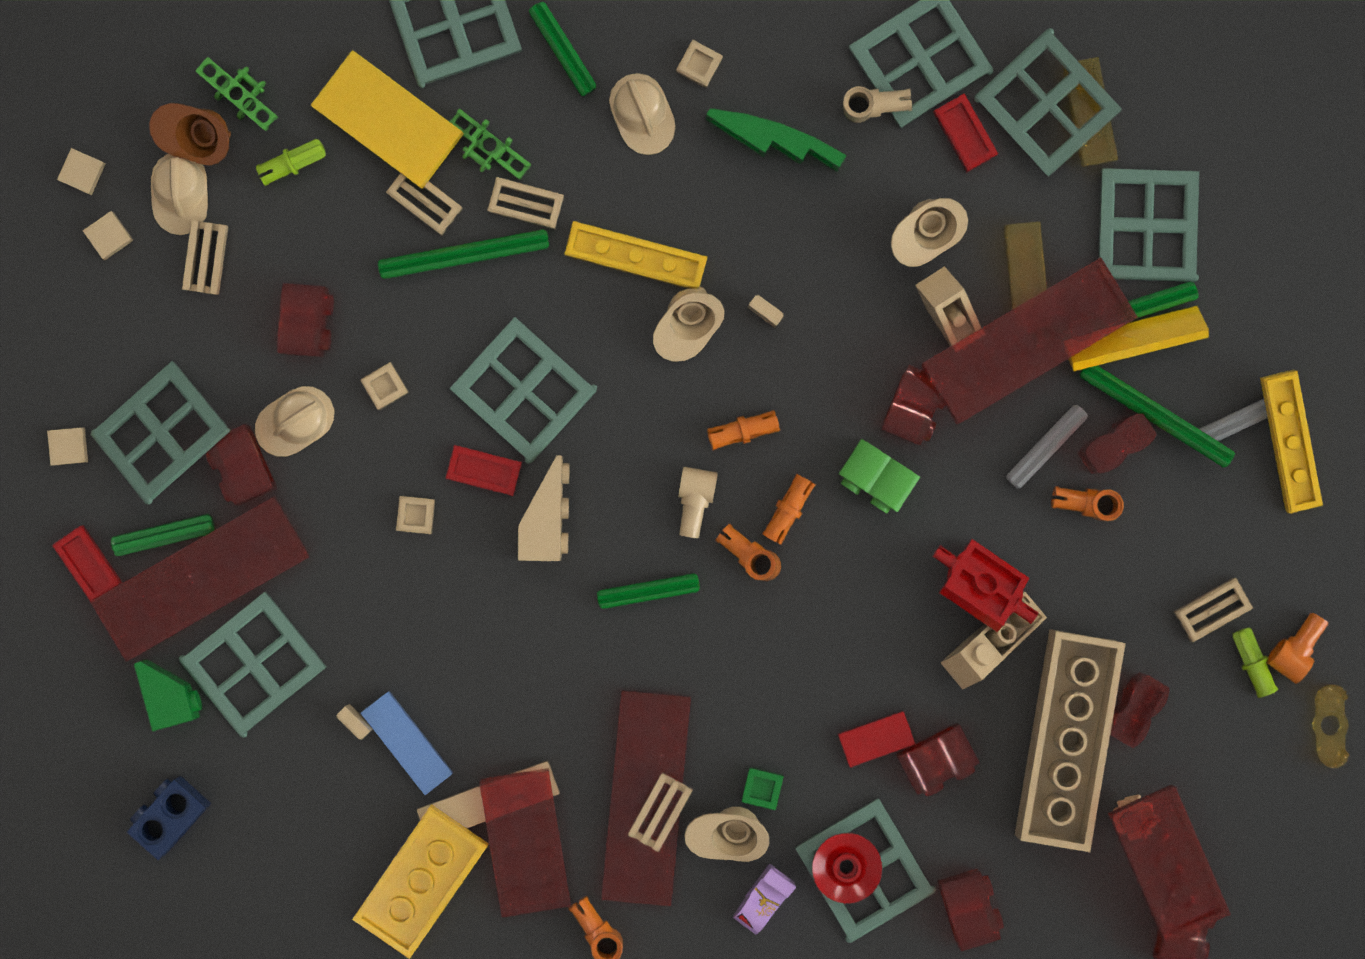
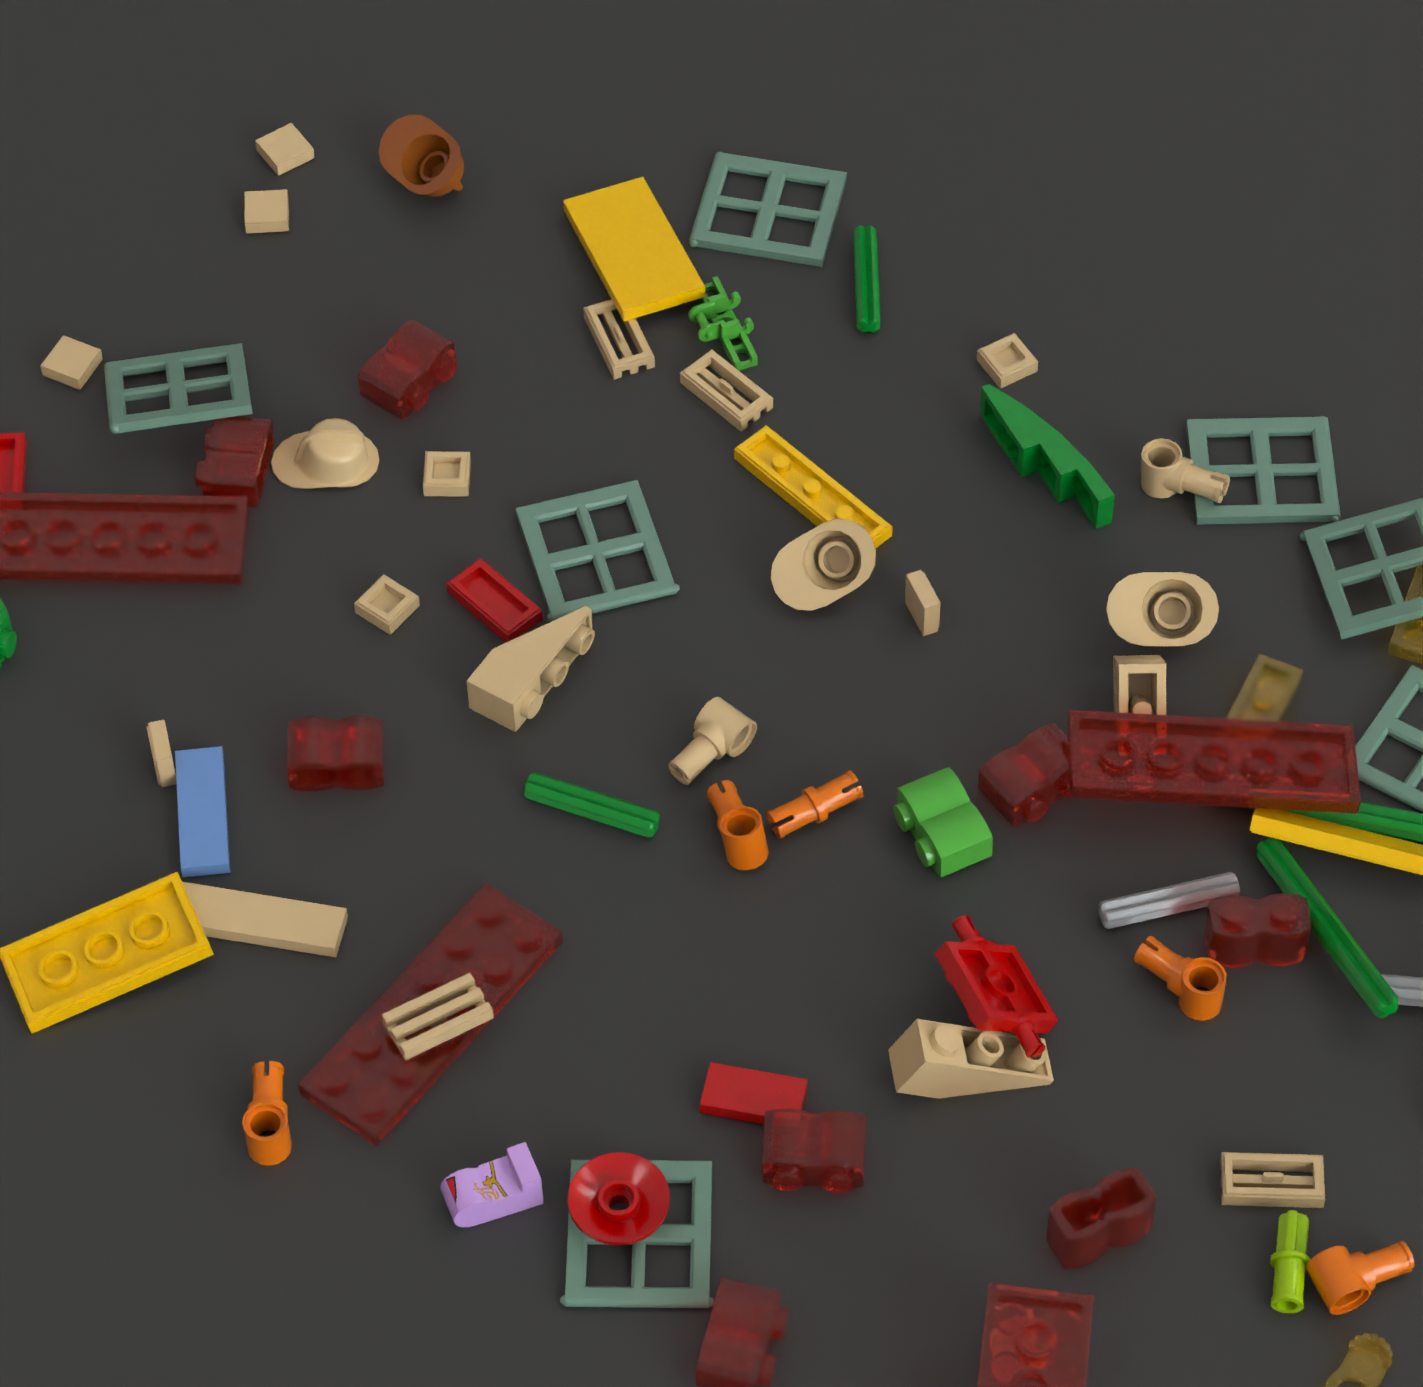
camera: 30 degrees right, 35 degrees down
green axle [111,514,215,556] -> none
tan piece [151,154,208,235] -> none
sand green window [179,592,327,738] -> none
tan tile [182,220,228,295] -> none
bright green piece [195,57,278,131] -> none
lime axle [256,139,326,186] -> none
green axle [378,229,549,279] -> none
clear red plate [479,768,571,917] -> none
tan piece [609,73,676,155] -> none
tan piece [685,806,769,862] -> none
orange pin [707,410,780,450] -> none
green plate [741,767,784,810] -> none
red tile [933,94,998,172] -> none
tan brick [1015,629,1126,852] -> none
none -> clear red brick [287,715,384,791]

